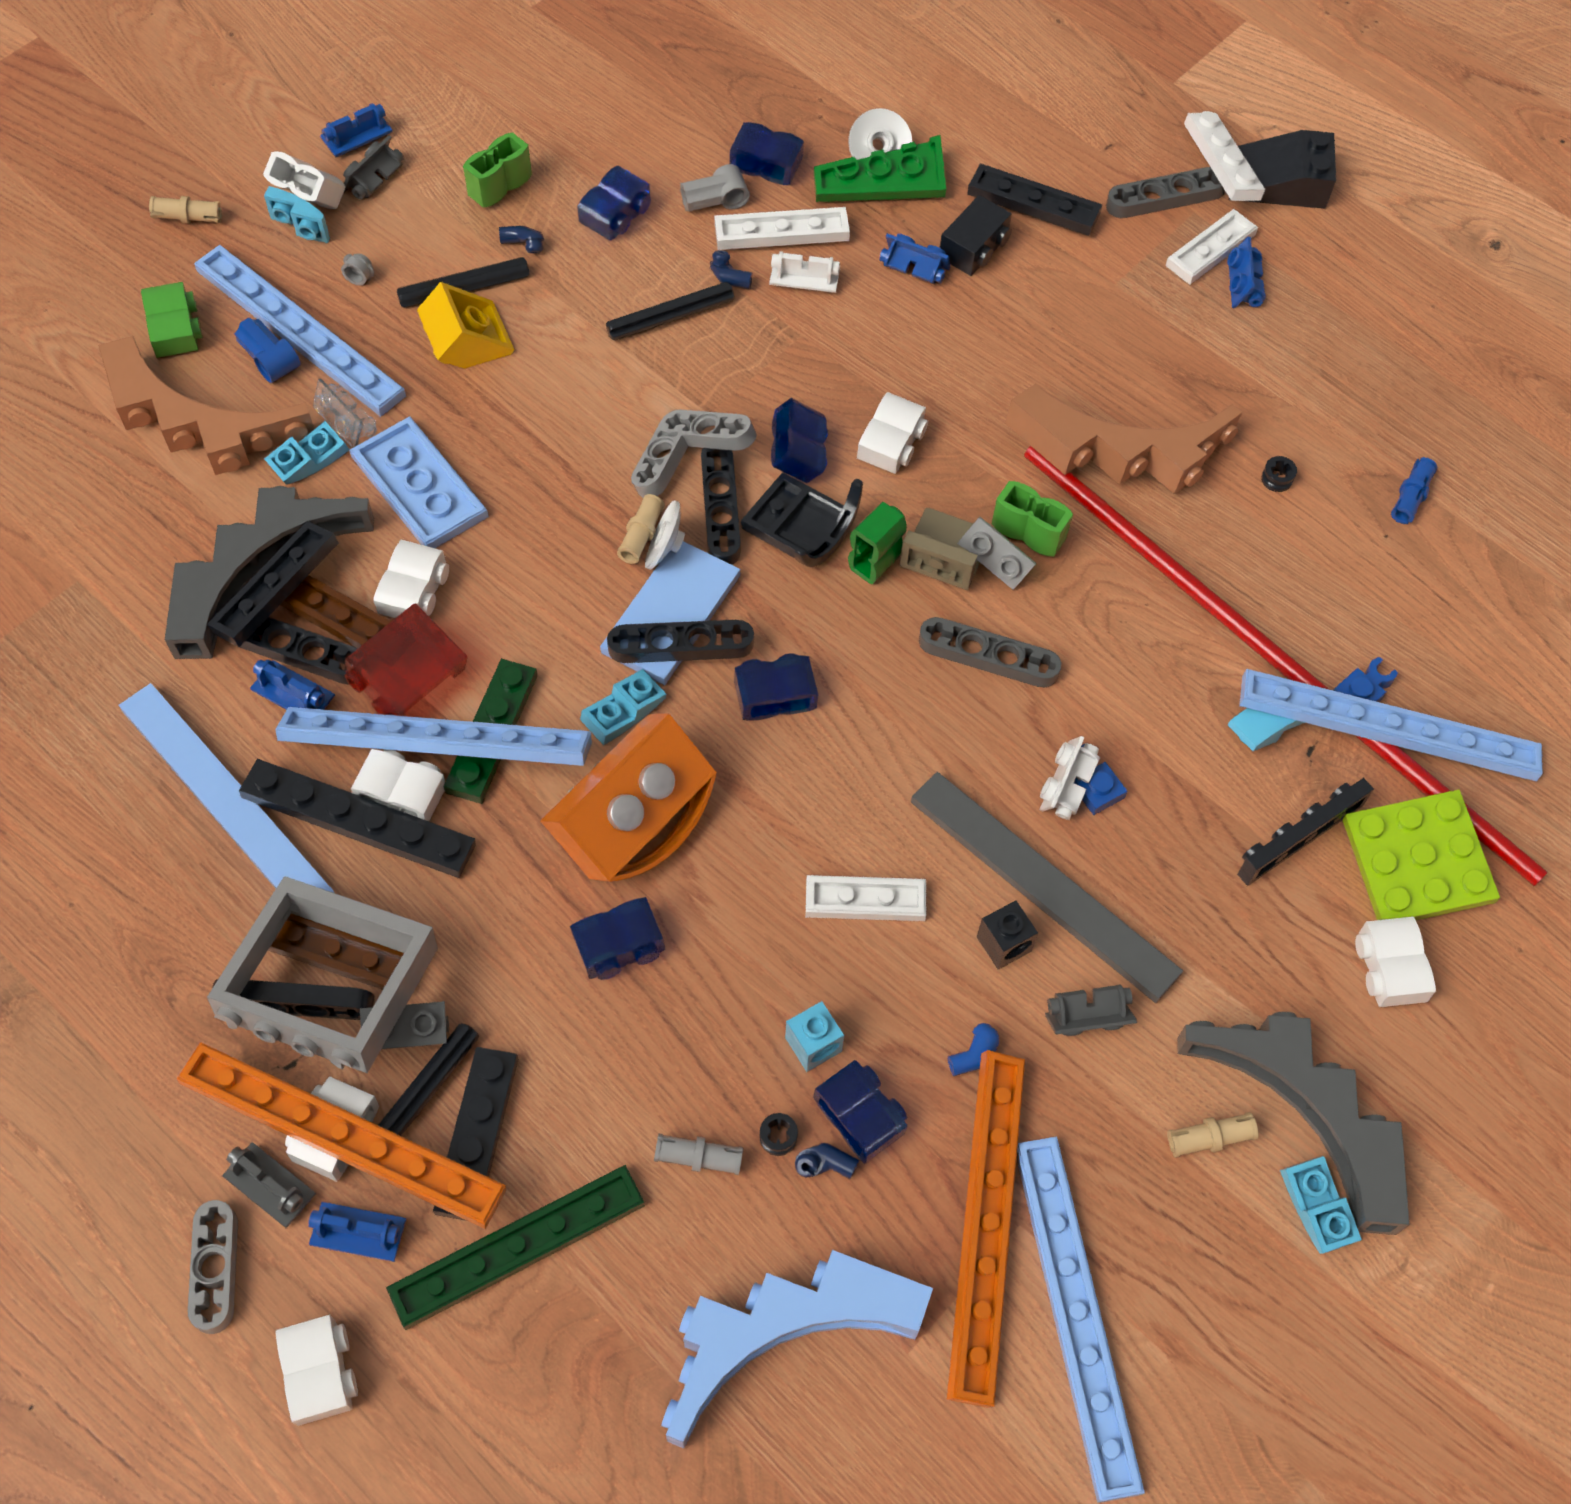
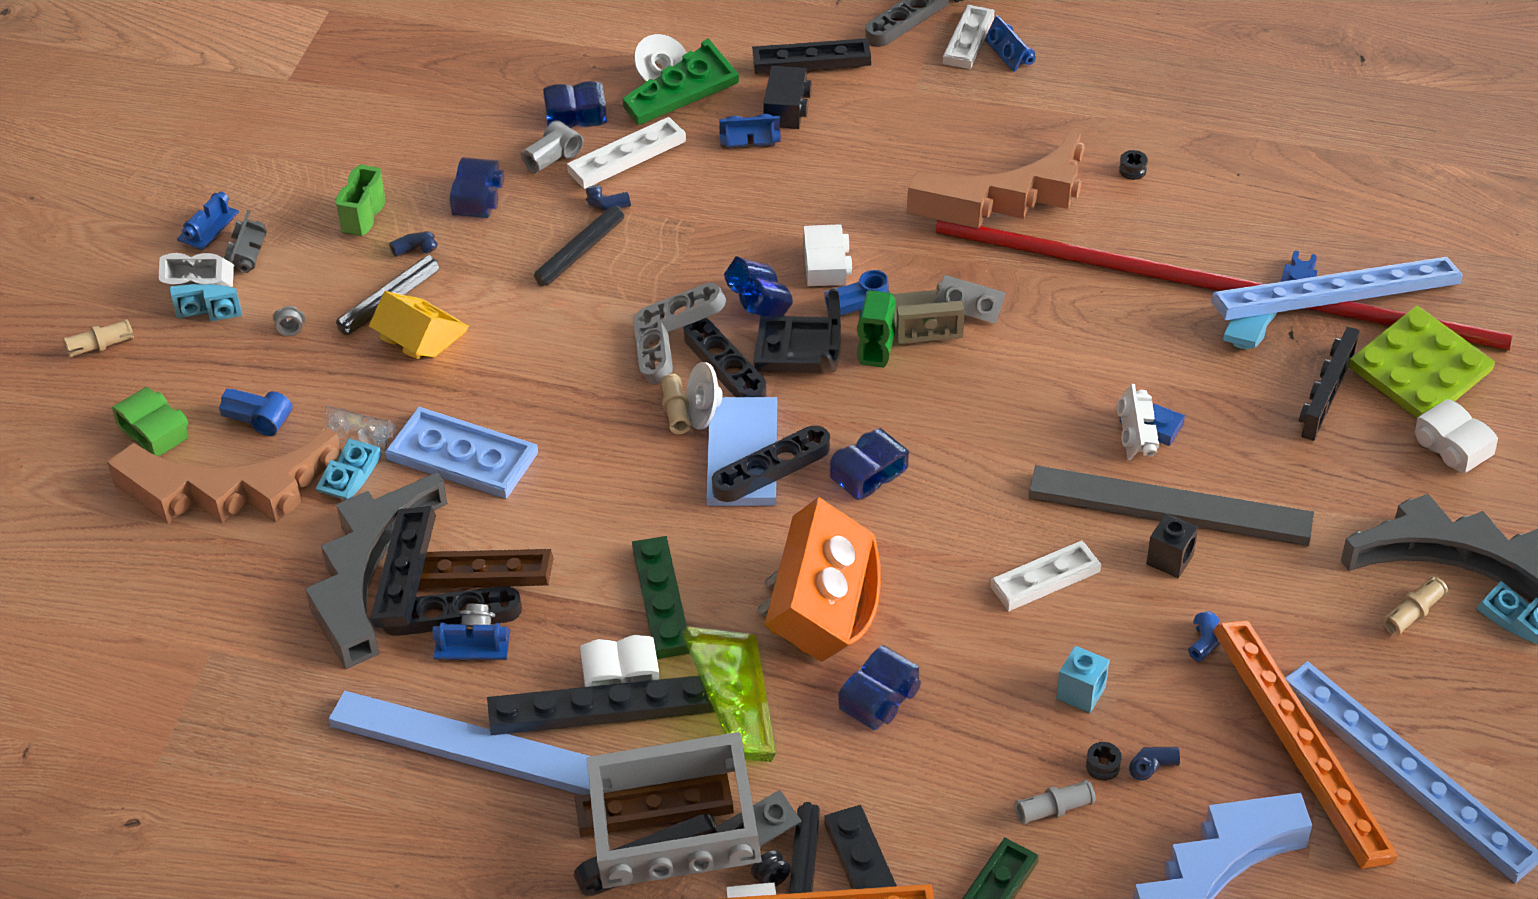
camera: 25 degrees left, 15 degrees down
light blue tile [194,245,406,417] -> none
light blue tile [275,707,592,766] -> none
clear red panel [345,603,468,716] -> none
white brick [373,539,449,625] -> none
medium azure slope [580,669,667,745] -> none
white hinge [770,251,840,293] -> none
clear blue brick [813,1060,908,1164] -> none
dark grey beam [919,617,1061,688] -> none
bright green brick [992,481,1073,557] -> none
dark grey hinge [1045,985,1137,1036] -> none
blue pin [1391,457,1438,524] -> none
none -> light grey plate [459,604,495,628]
none -> clear neon green wing [682,626,776,762]
none -> black bush [751,850,791,887]
none -> blue piece [824,270,889,315]

